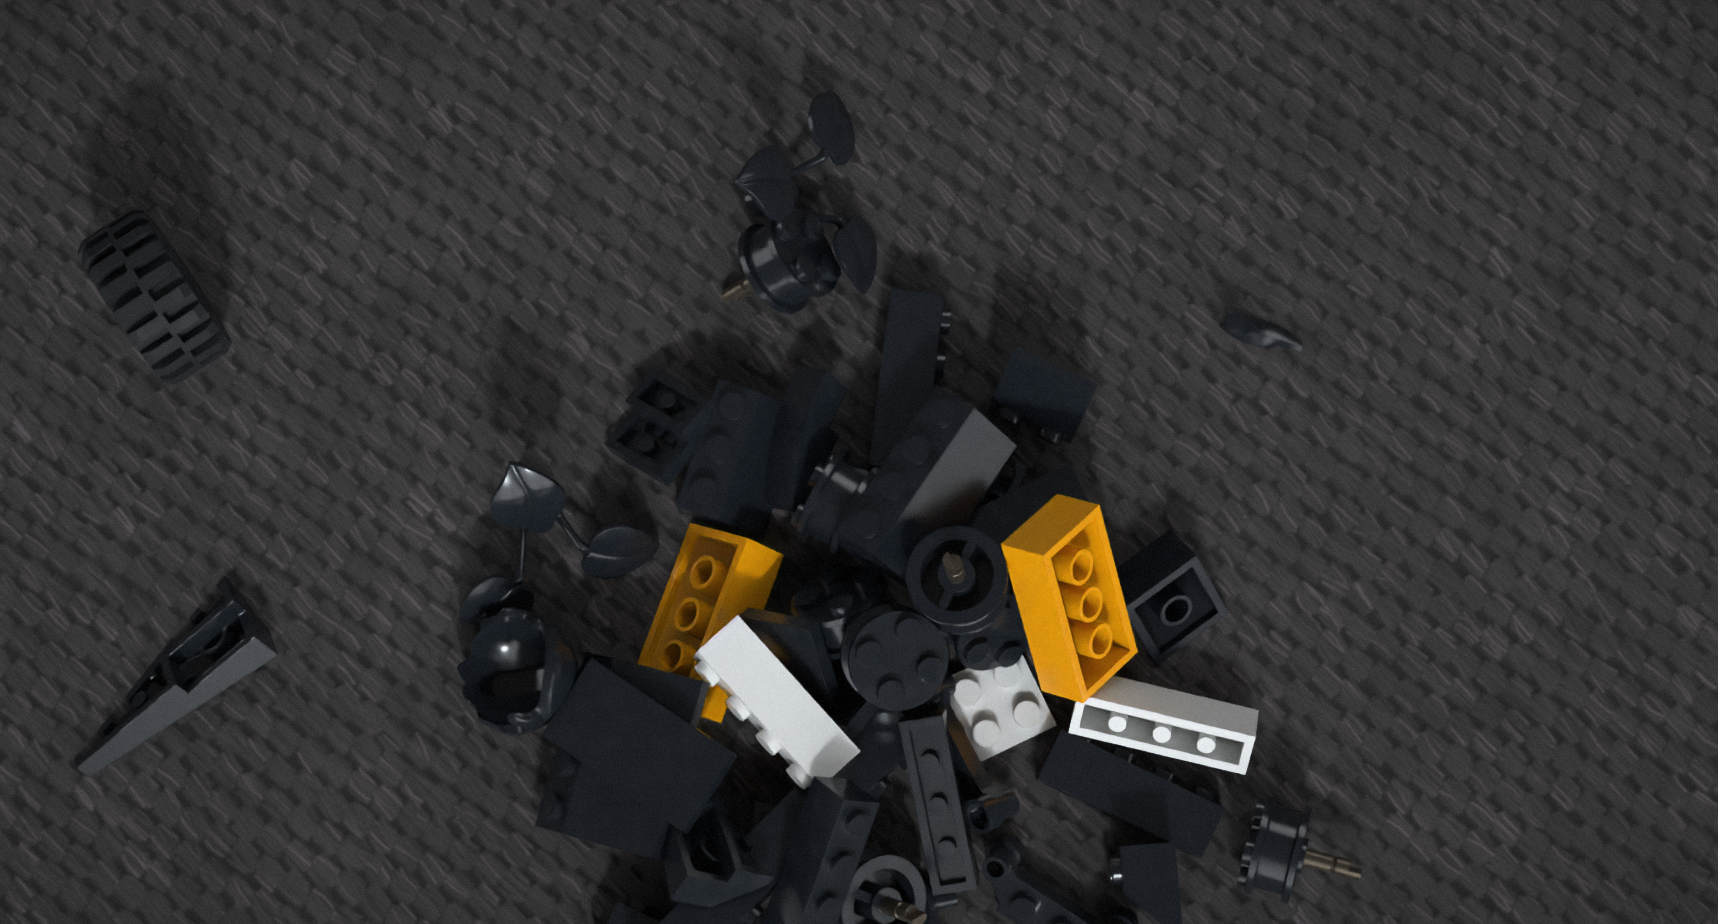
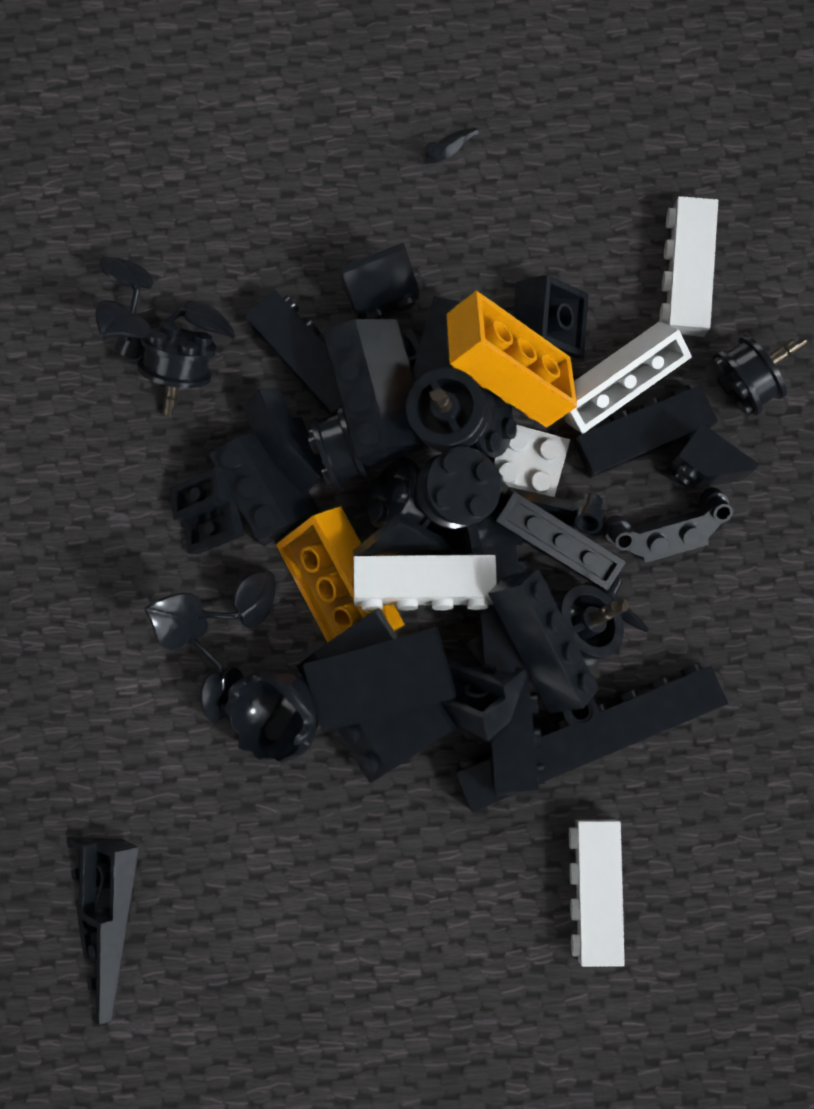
camera: 45 degrees left, 0 degrees up
none -> white brick [660,196,718,337]

